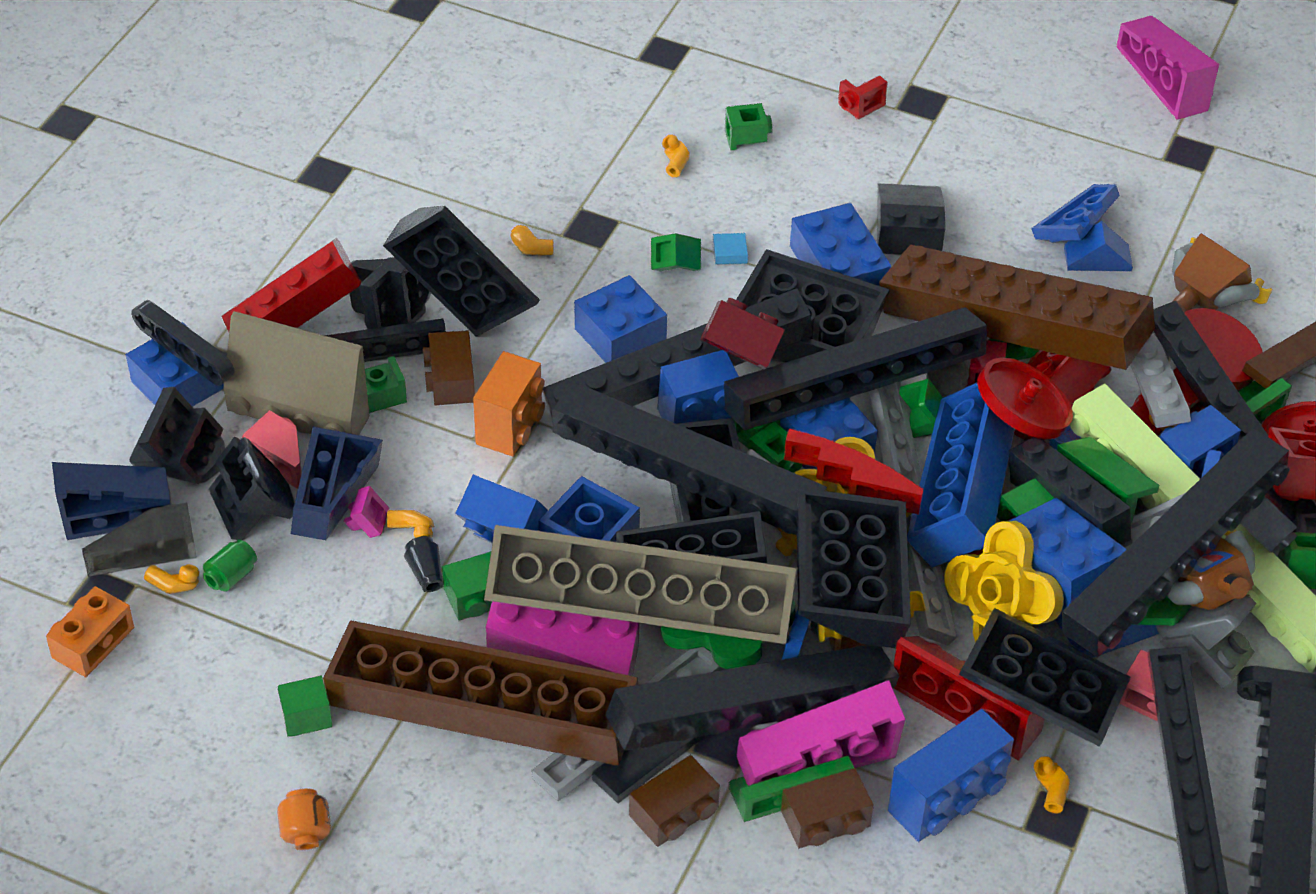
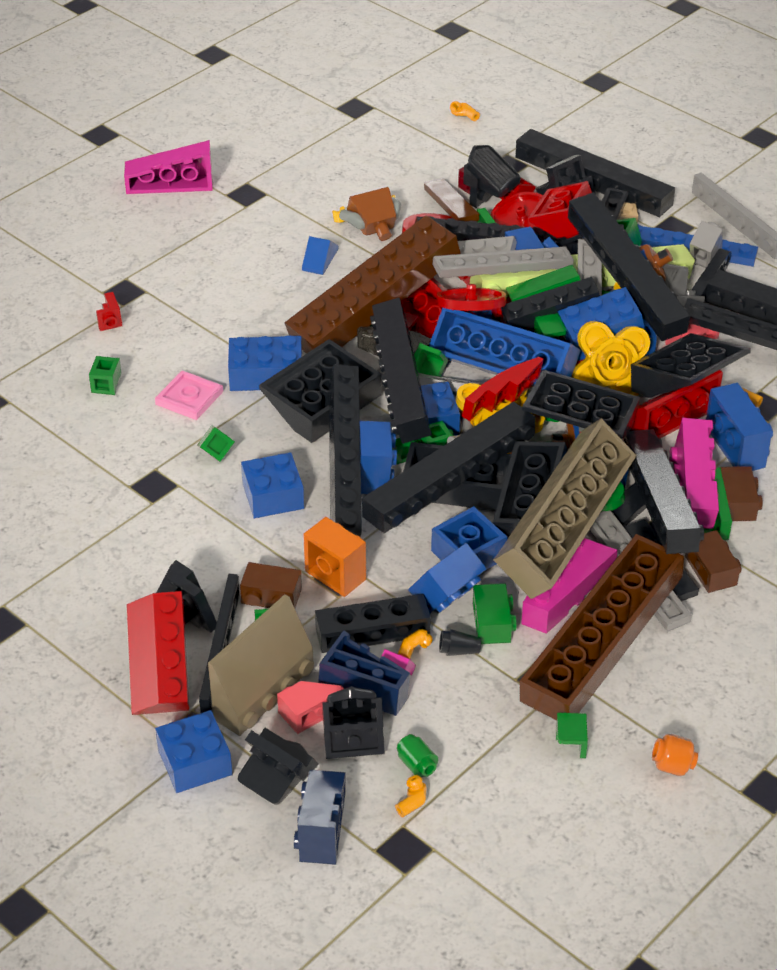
camera: 70 degrees left, 5 degrees down
orange brick [46,586,135,677] -> none
clear smoke slope [82,502,197,577] -> none
black beam [131,300,235,386] -> none
black slope [383,205,540,337] -> none
light orange arm [511,225,554,255] -> none
light orange arm [662,135,690,177] -> none
dark red brick [700,298,785,369] -> none
dark azure tile [713,233,748,265] -> none
black slope [877,183,945,255] -> none
blue wing [1031,184,1120,243] -> none
none -> bright pink tile [155,371,223,420]
none -> black brick [315,594,431,653]
none -> light grey plate [433,247,574,278]

